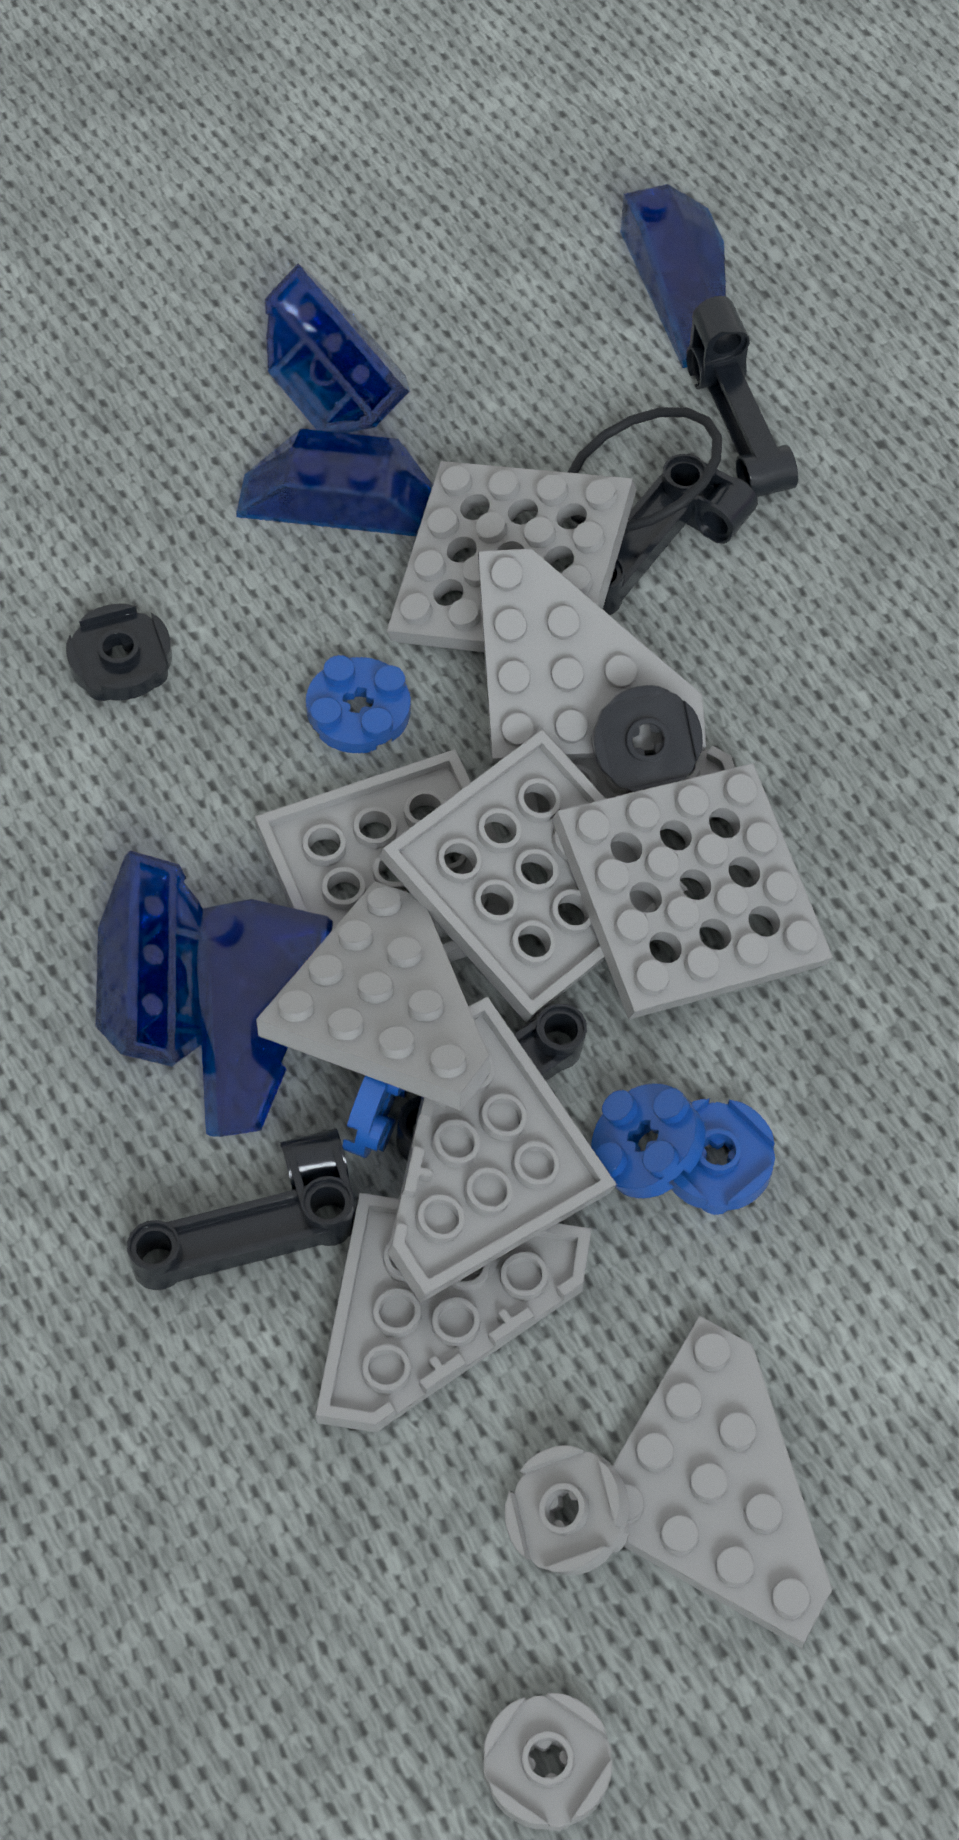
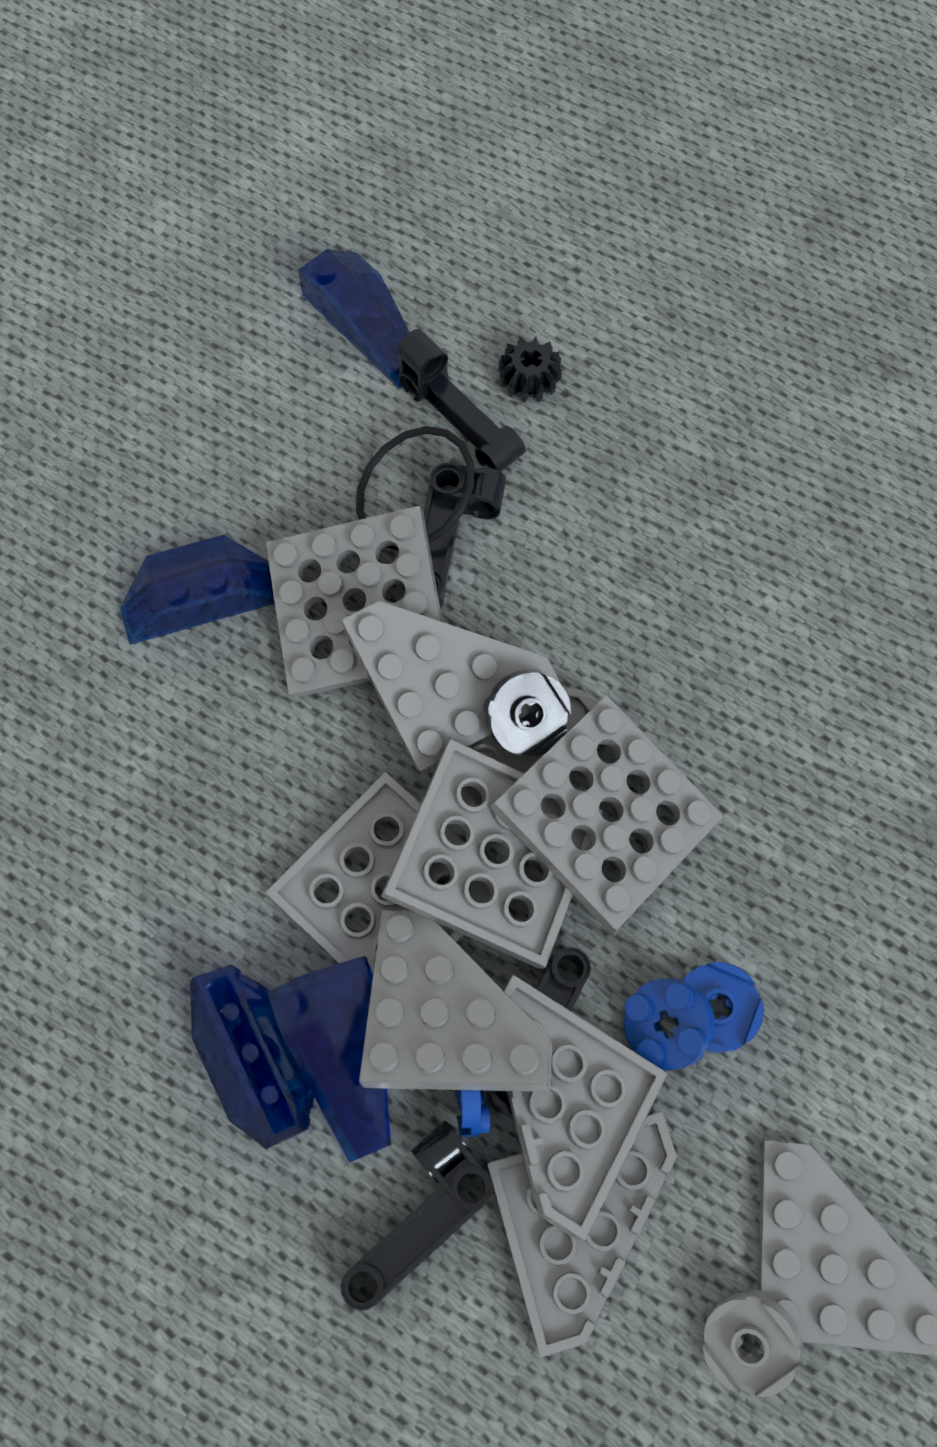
camera: 25 degrees left, 10 degrees up
black plate [66,603,172,701] -> none
clear blue wedge [265,264,410,436] -> none
blue plate [306,655,411,753] -> none
none -> black gear [498,336,562,403]

